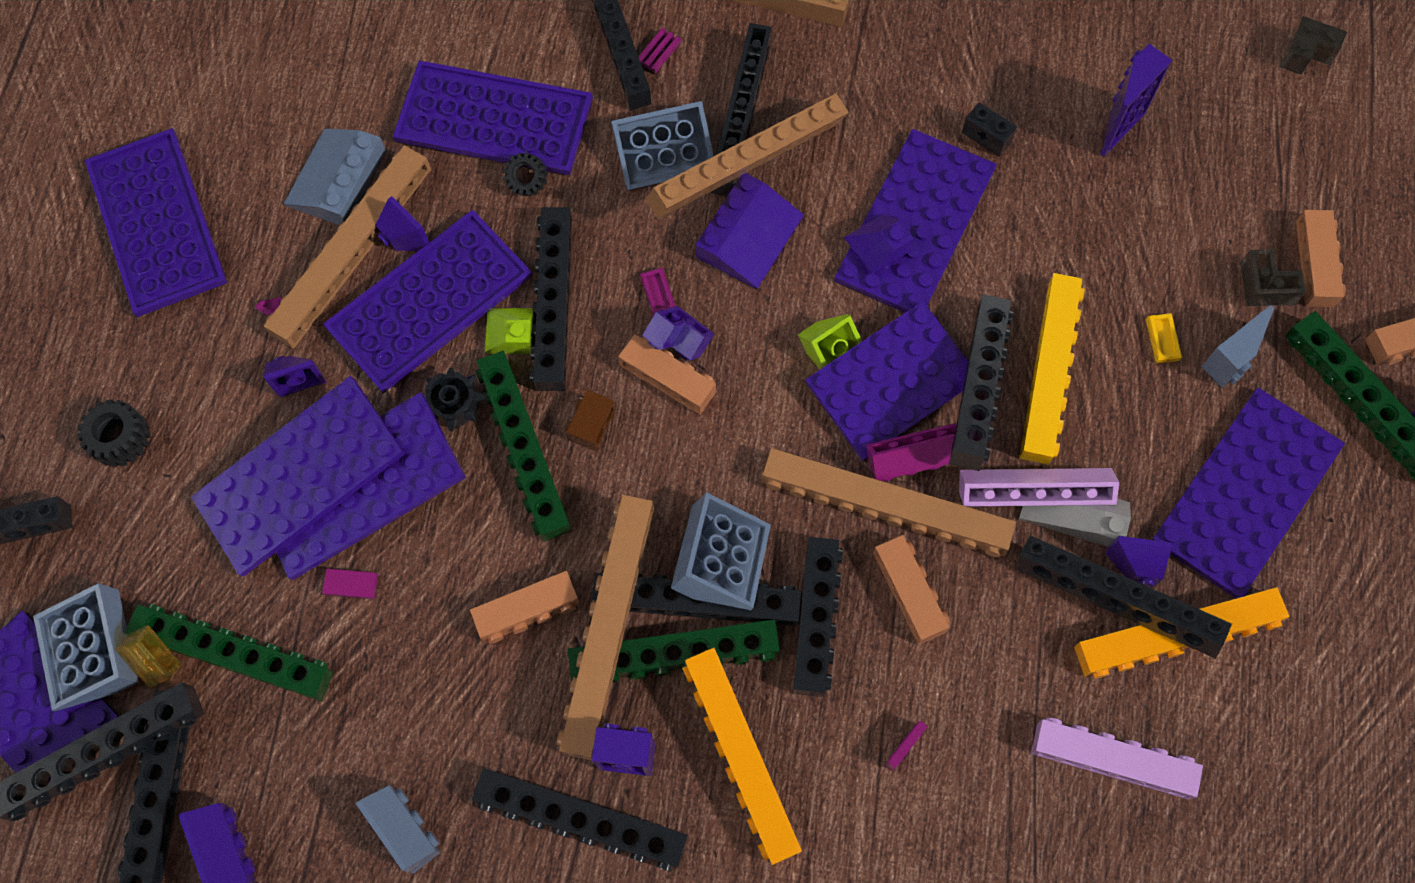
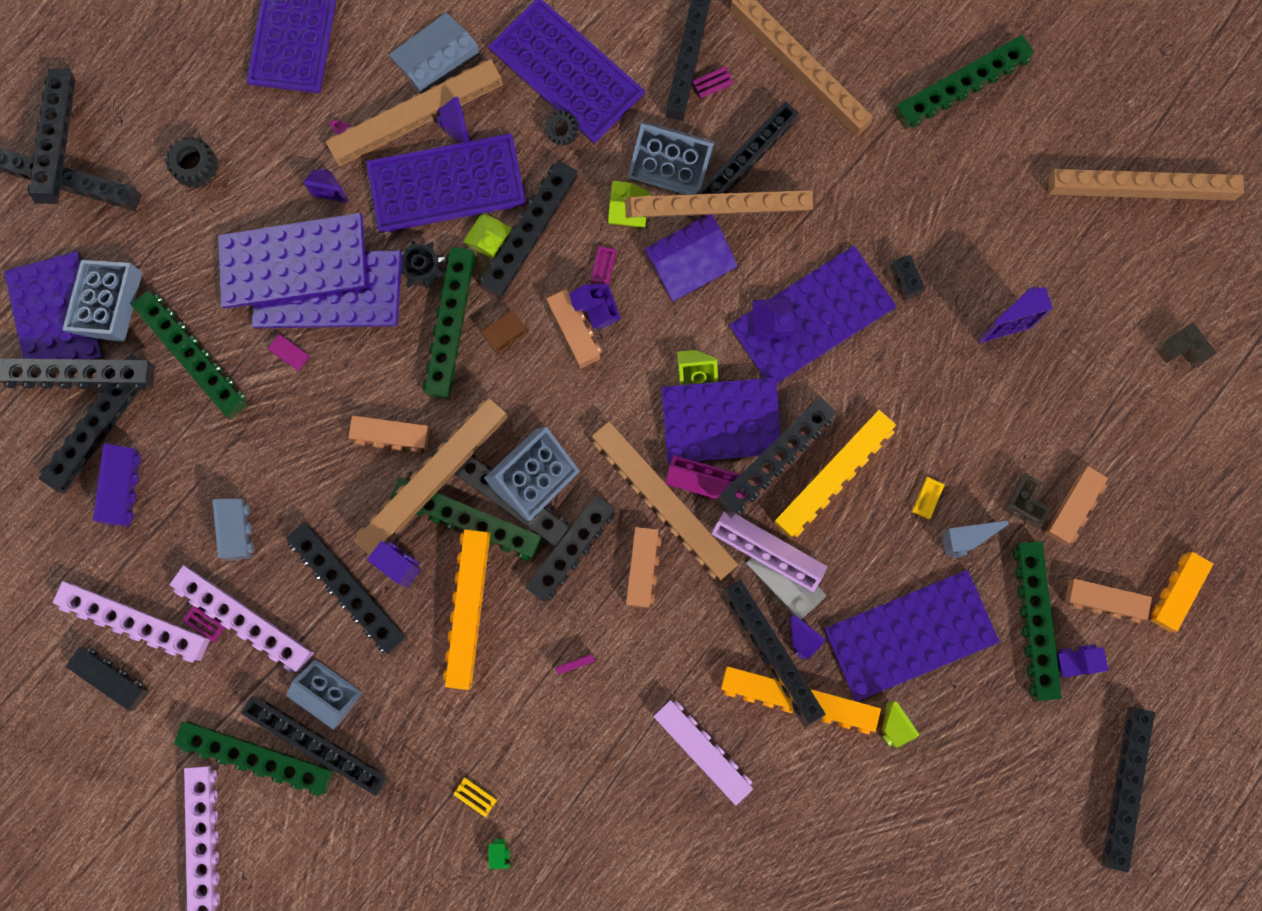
camera: 30 degrees right, 10 degrees up
clear yellow brick [116,625,181,688] -> none
none -> lime slope [608,181,650,228]
none -> lime slope [882,701,919,748]

